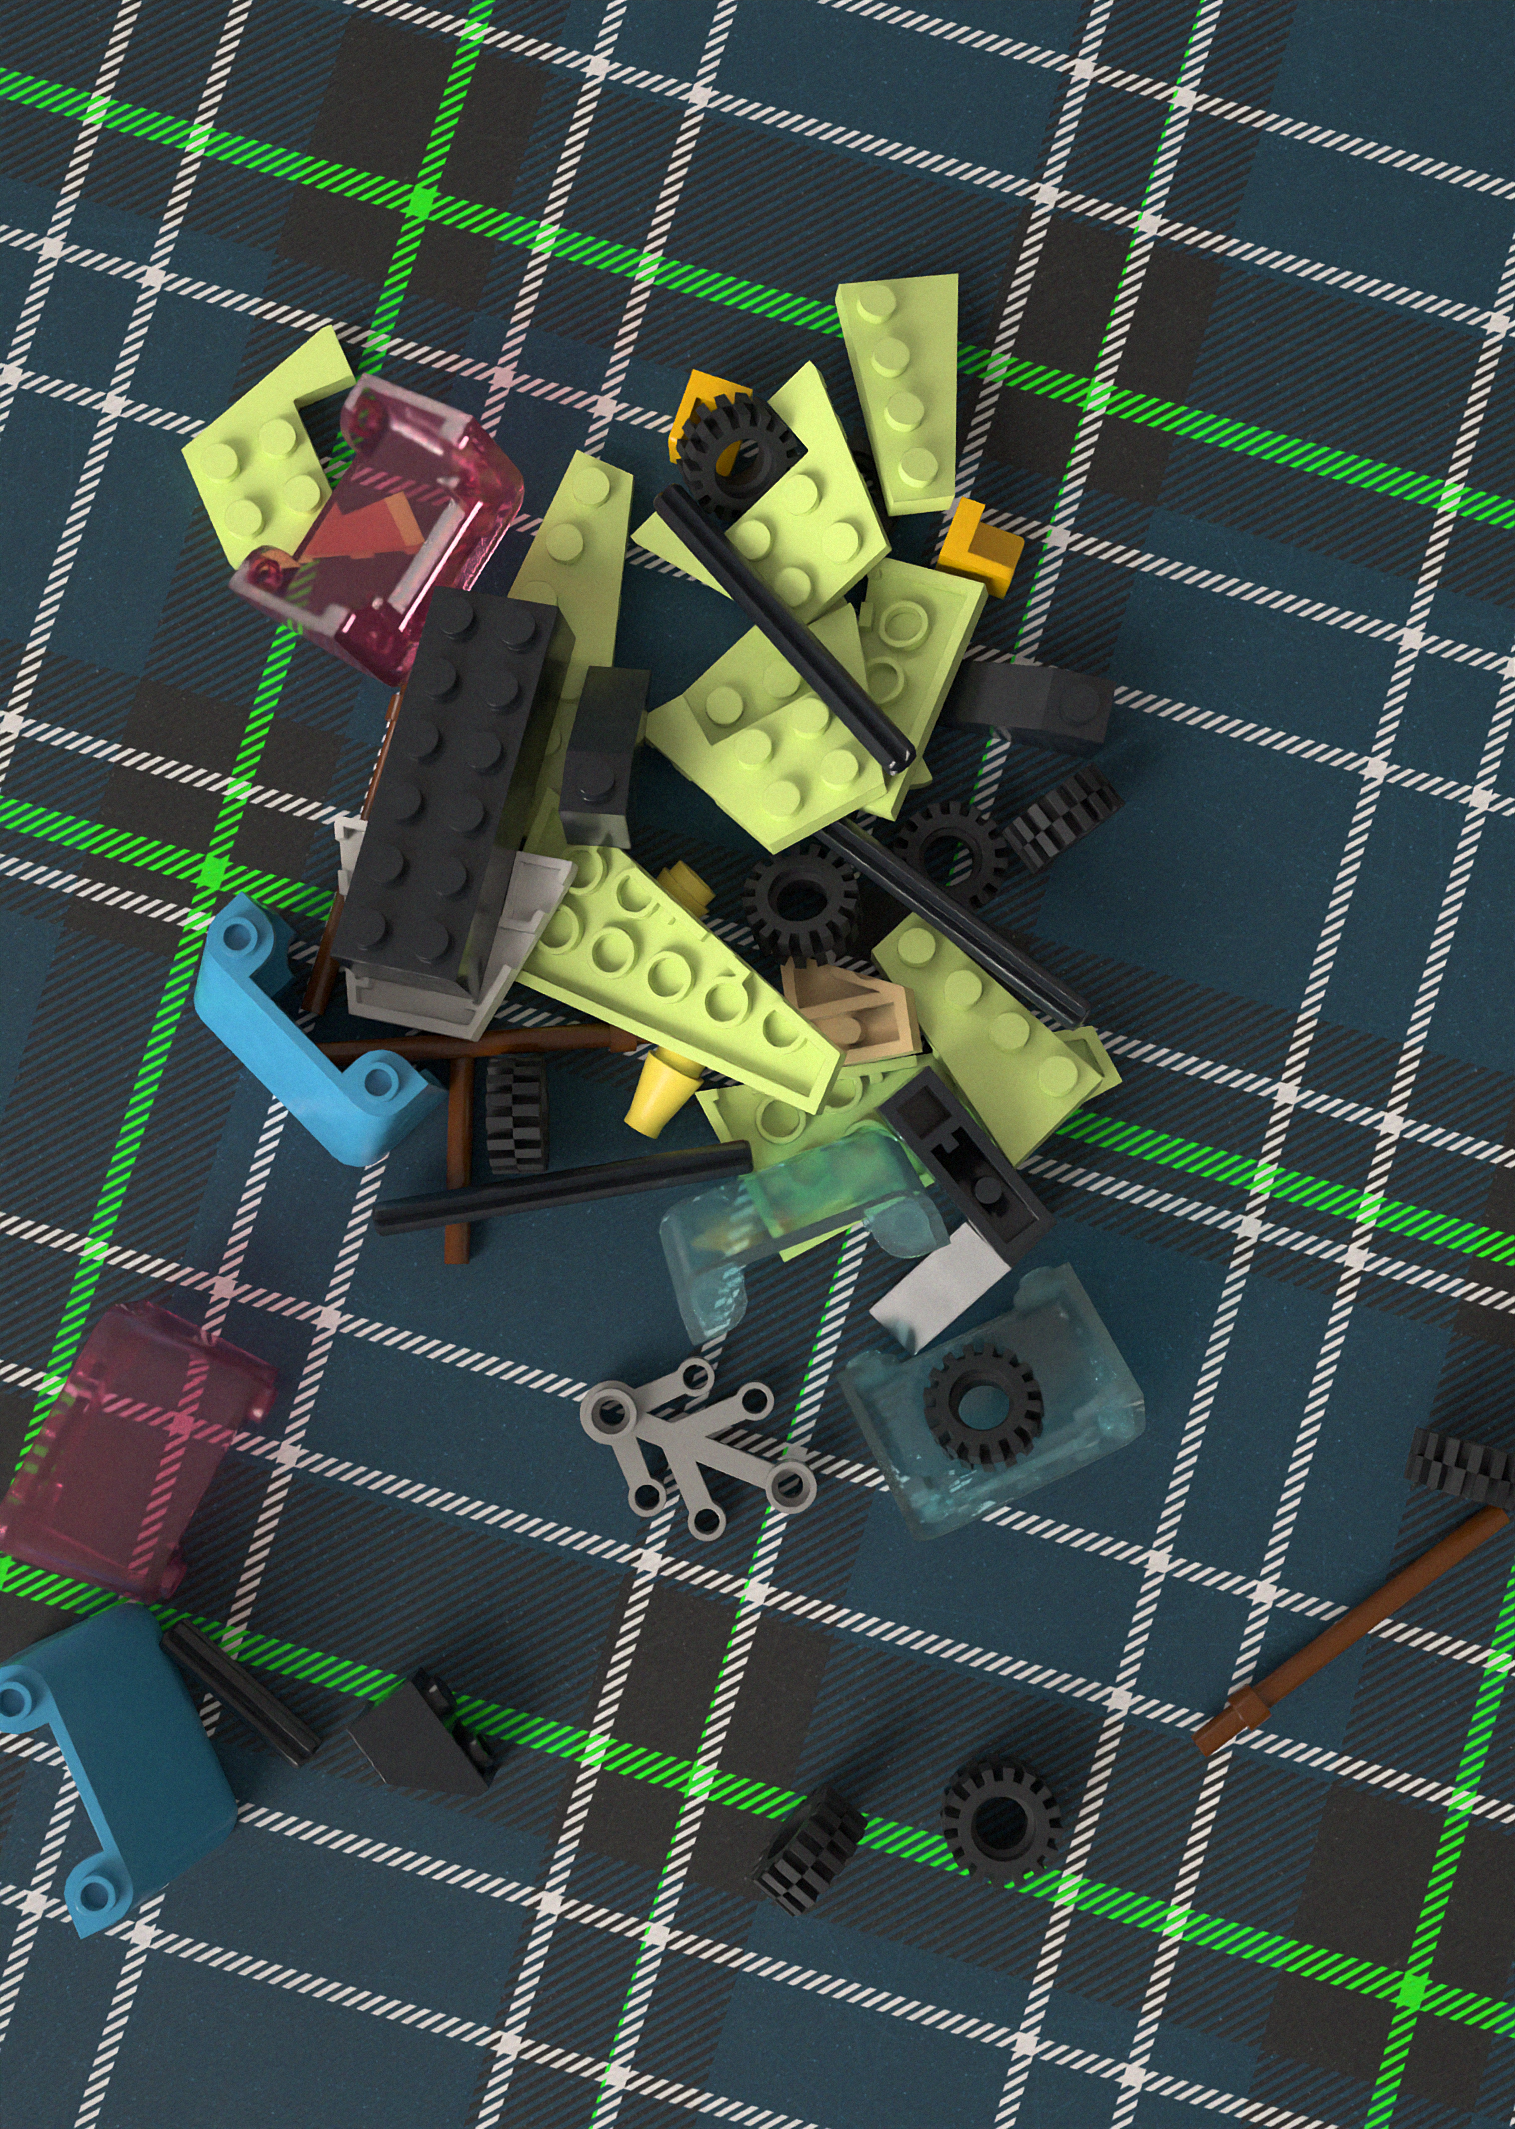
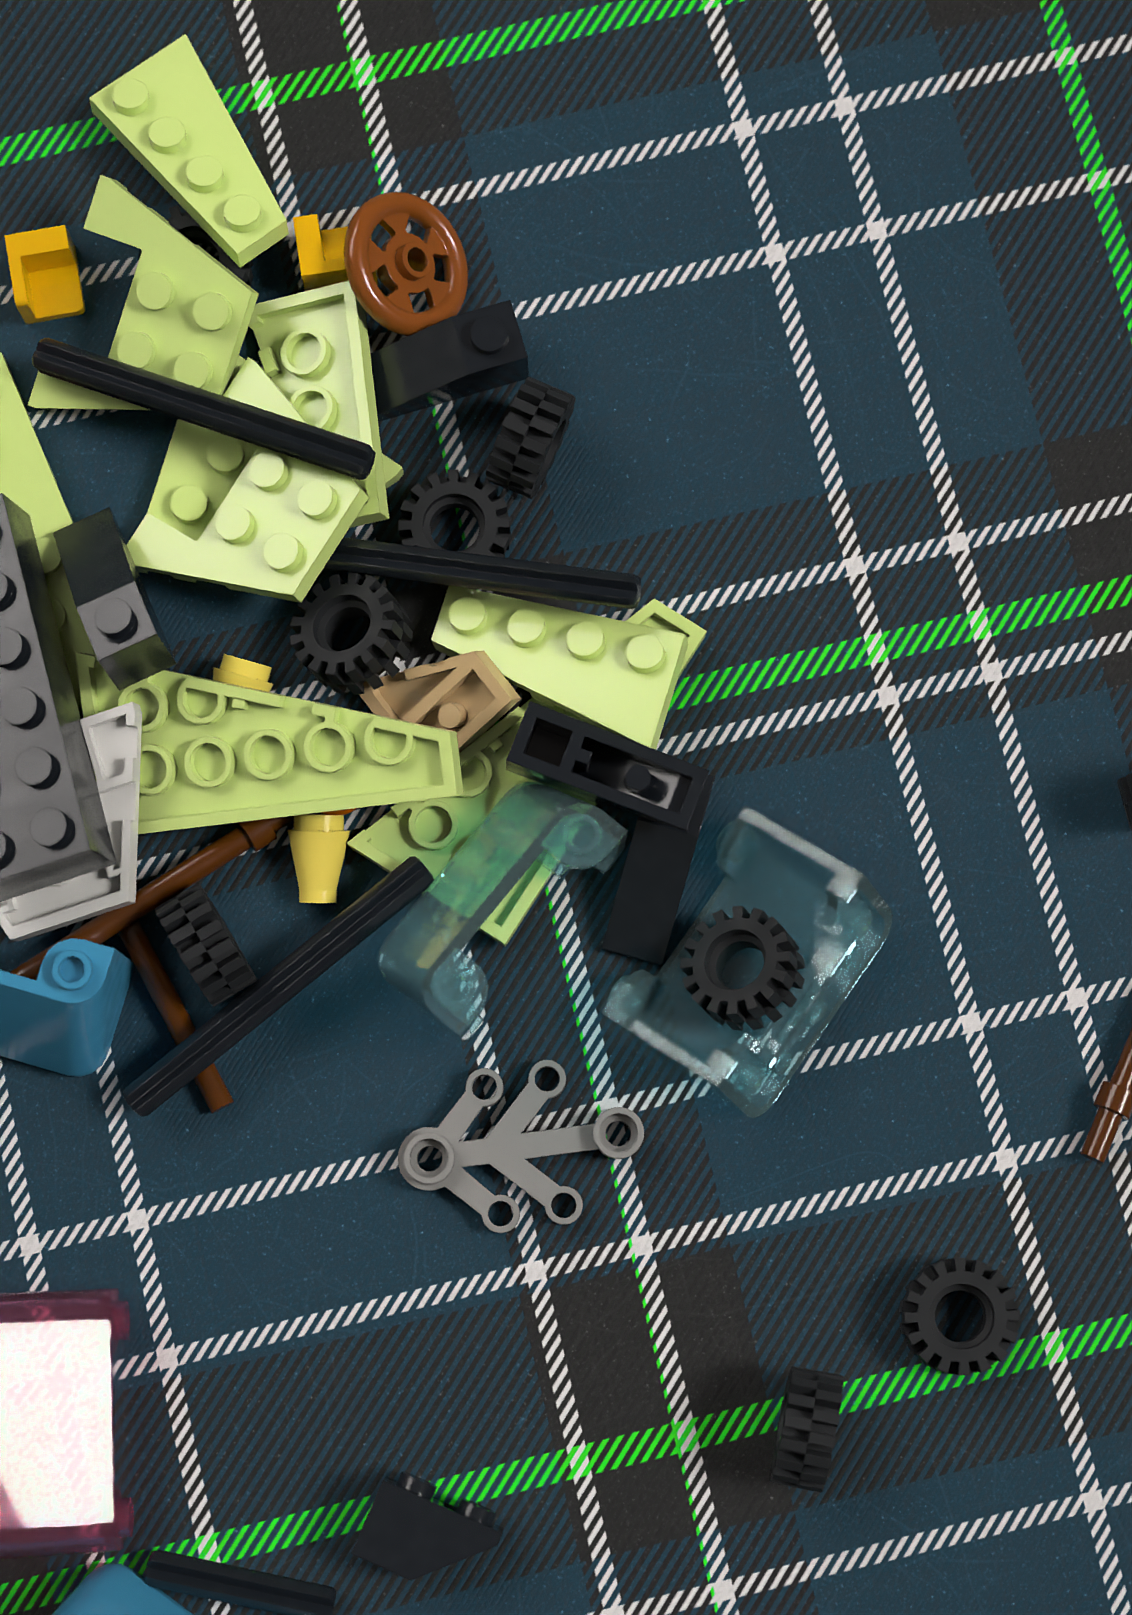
camera: 25 degrees left, 5 degrees down
black tyre [676,392,799,522] -> none
none -> dark orange plate [344,192,468,336]

